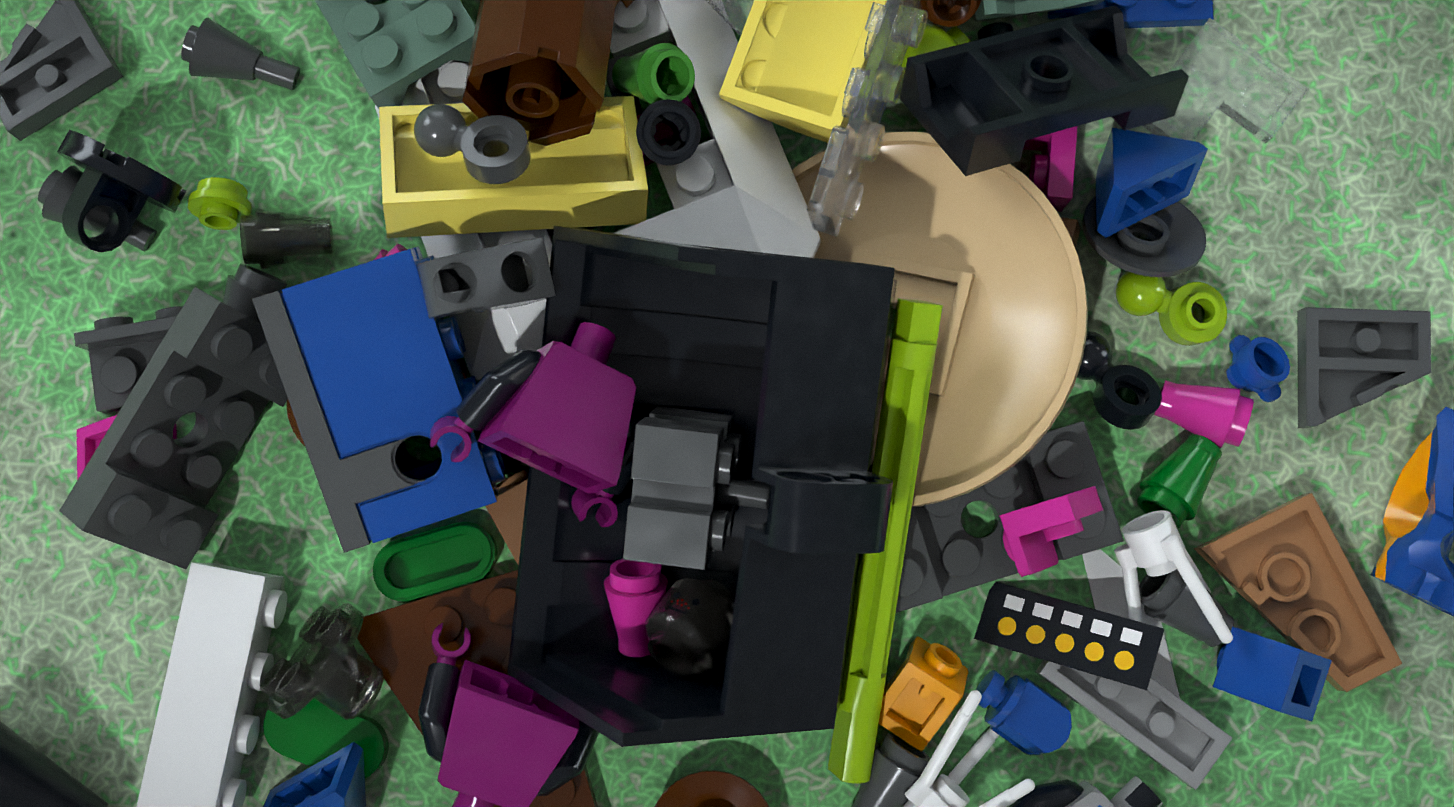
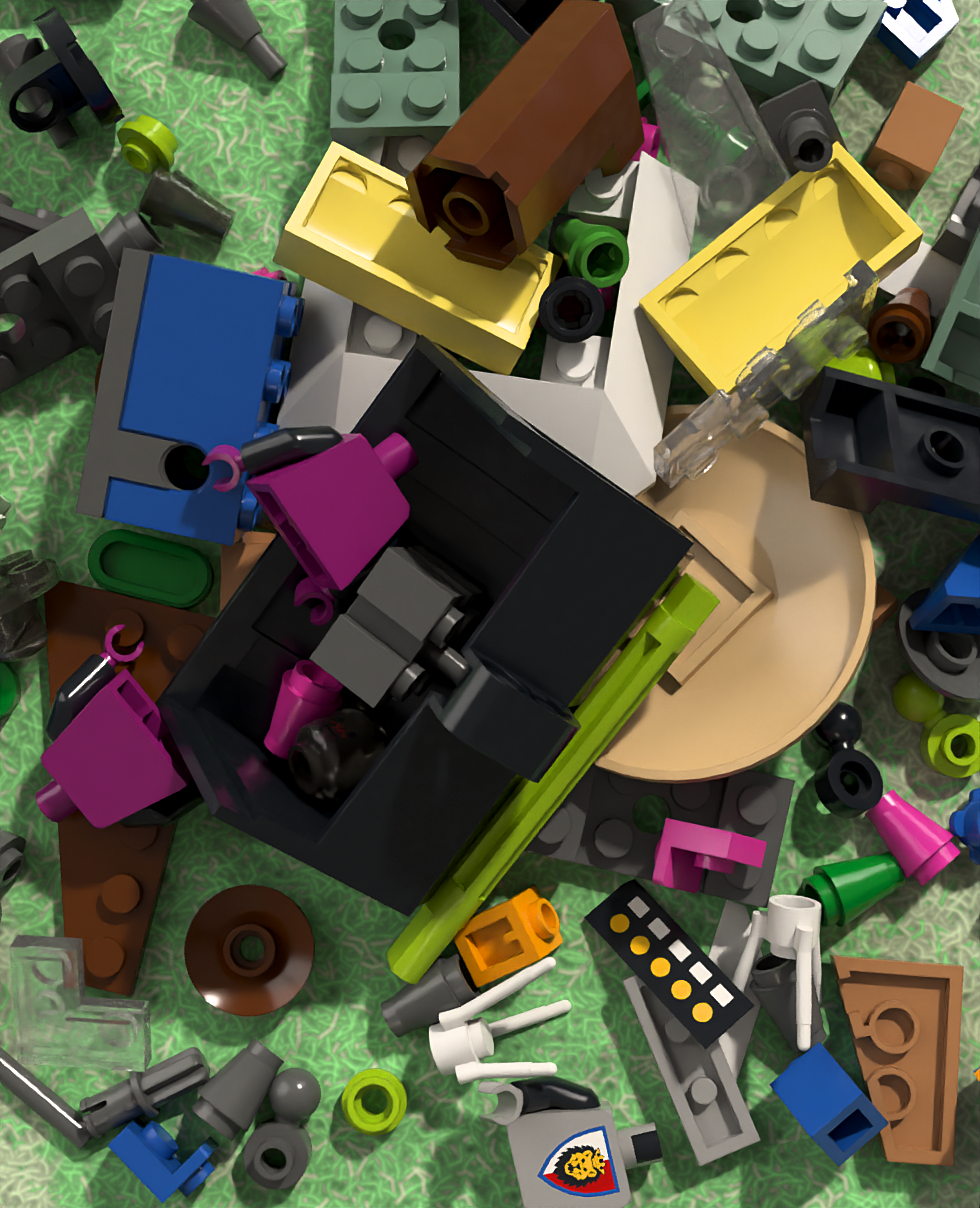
camera: 30 degrees right, 0 degrees up
dark grey plate [414,104,531,184] -> none
dark grey leg [417,237,556,319] -> none
blue arm [976,670,1072,755] -> none
dark pink bracket [1023,126,1078,212] -> none

